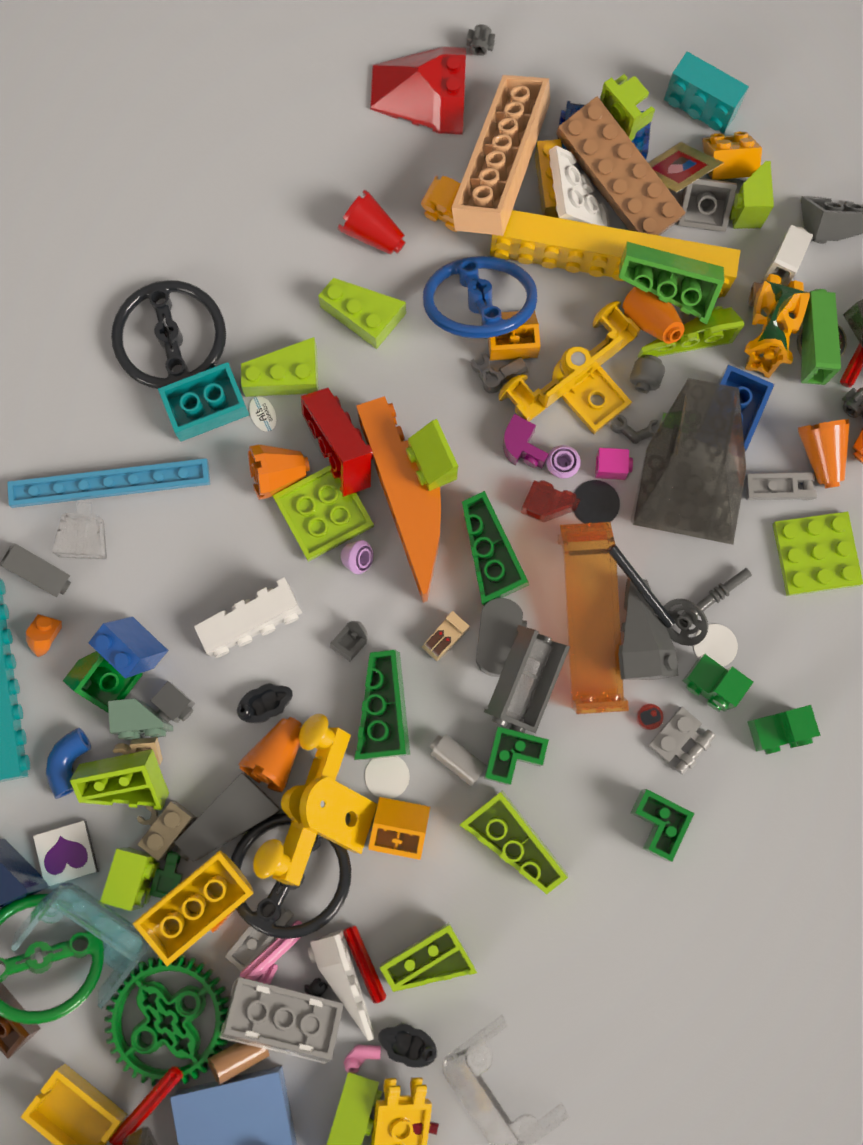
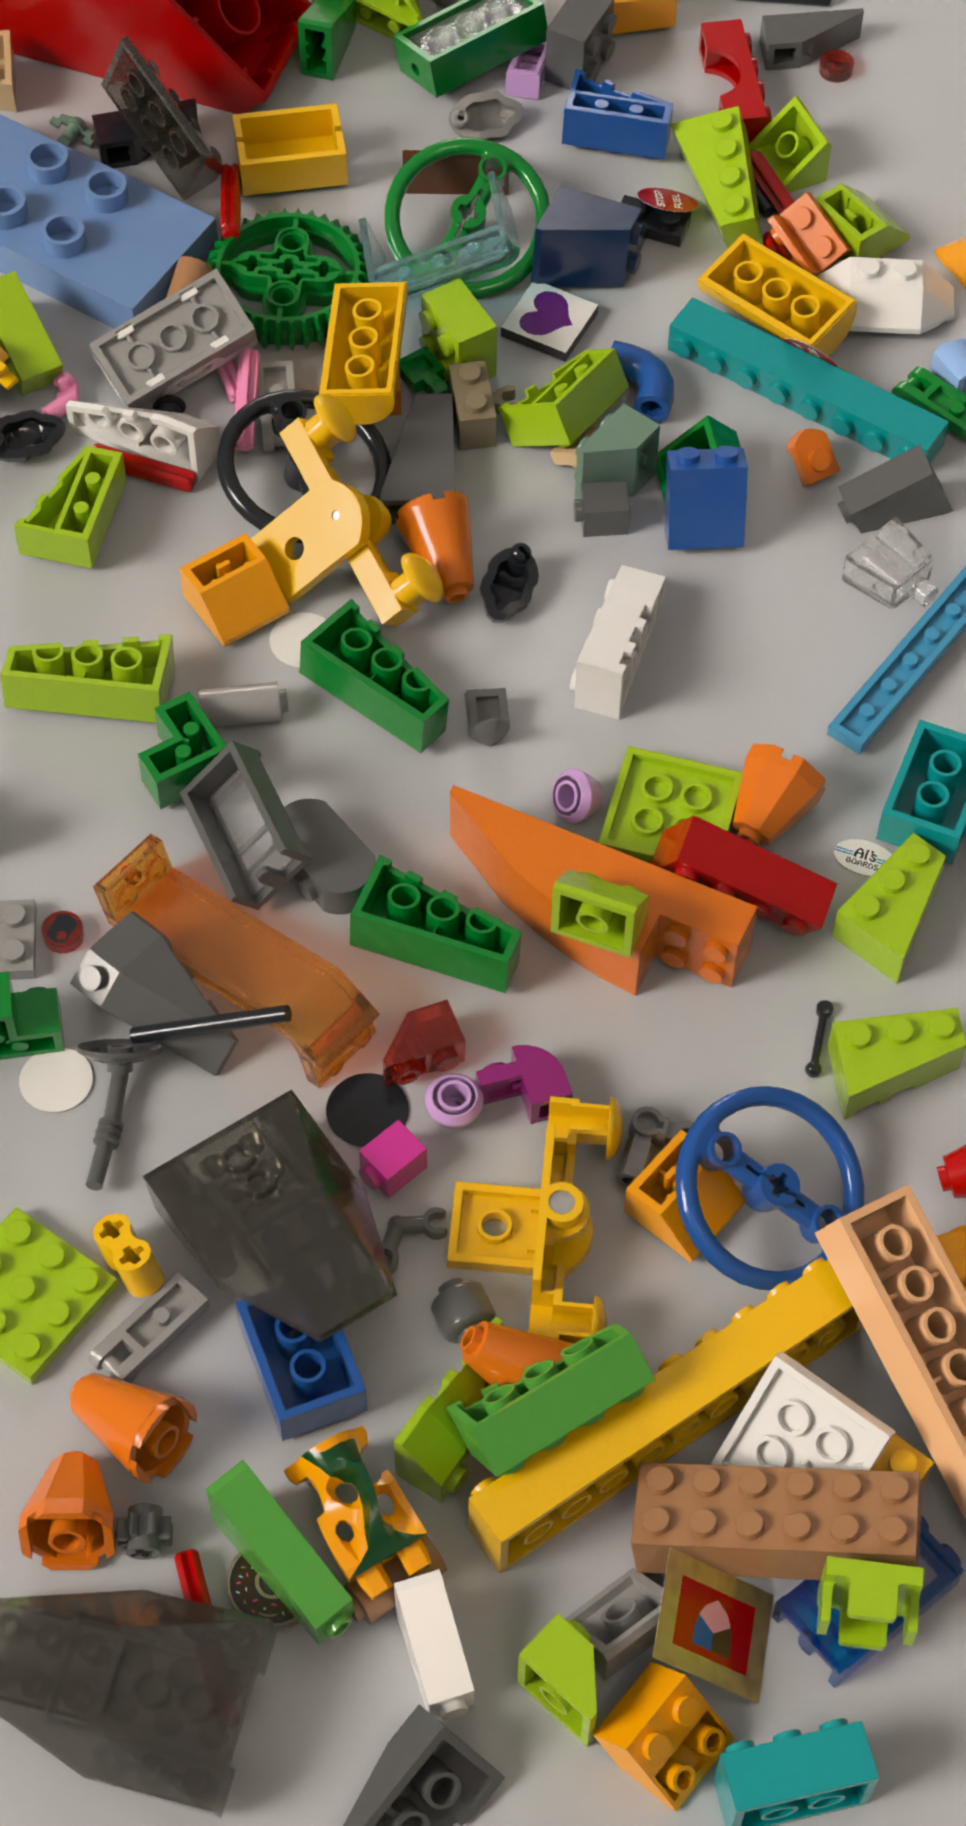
camera: 135 degrees right, 20 degrees down
tan leg [422,611,470,661] -> none
none -> yellow axle [93,1213,164,1298]
none -> black hinge [805,1000,833,1078]

